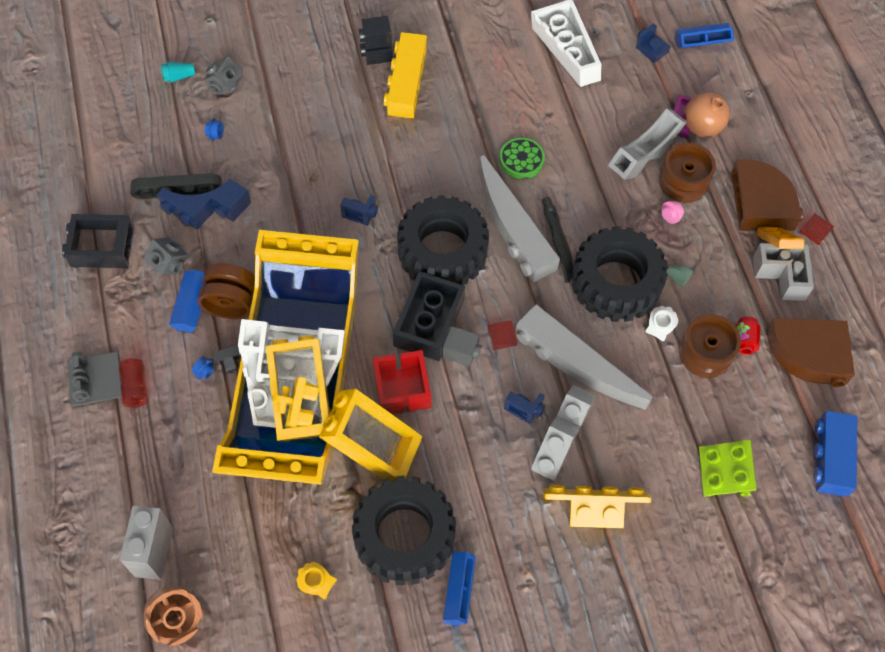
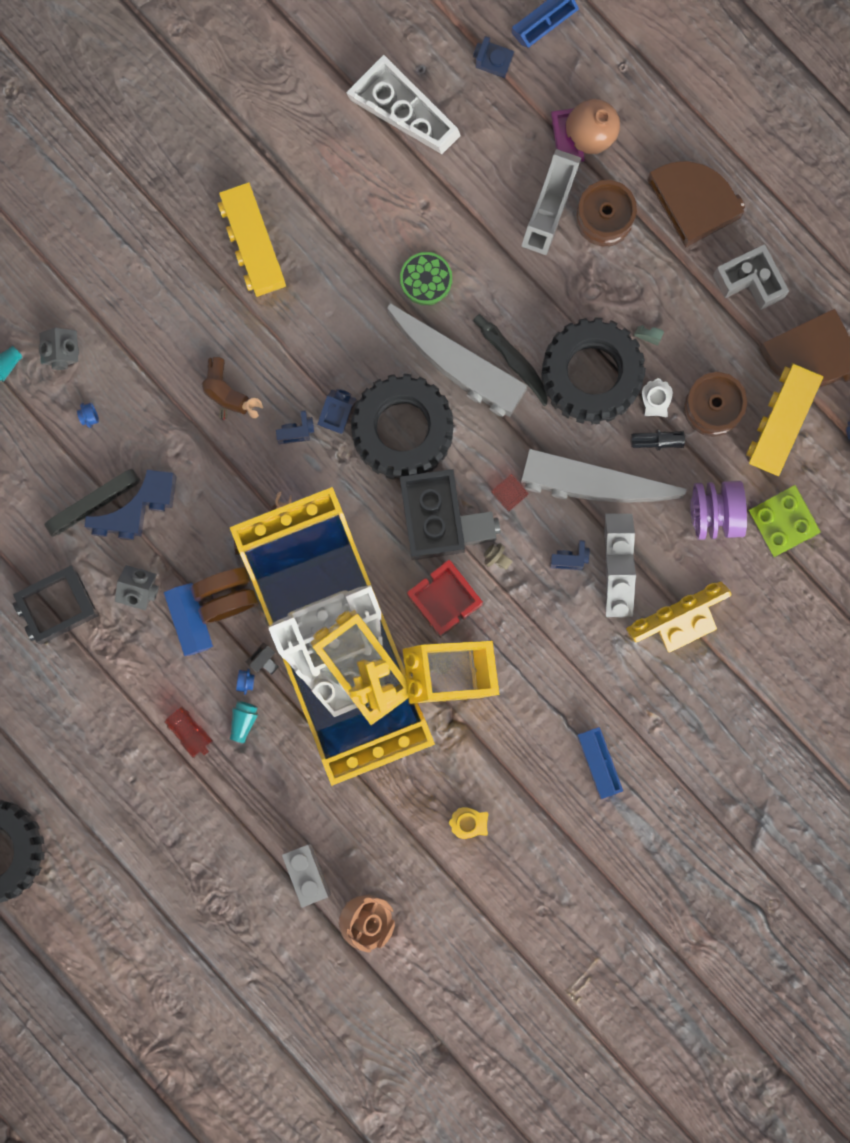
camera: 25 degrees left, 20 degrees up
dark grey hinge [67,351,122,407] -> none
black tyre [352,475,456,586] -> none
black piece [358,16,392,65] -> none
bright pink plate [661,201,684,224] -> none
red brick [735,316,761,355] -> none
light orange tile [757,227,804,249] -> none
clear red tile [800,213,834,245] -> none
none -> reddish brown arm [202,357,263,418]
none -> teal cone [229,701,259,743]
none -> dark blue bracket [317,389,357,434]
none -> dark tan plate [484,543,513,570]
none -> black axle [630,429,685,451]
none -> medium lavender wheel [690,480,747,540]
none -> yellow brick [746,363,823,476]

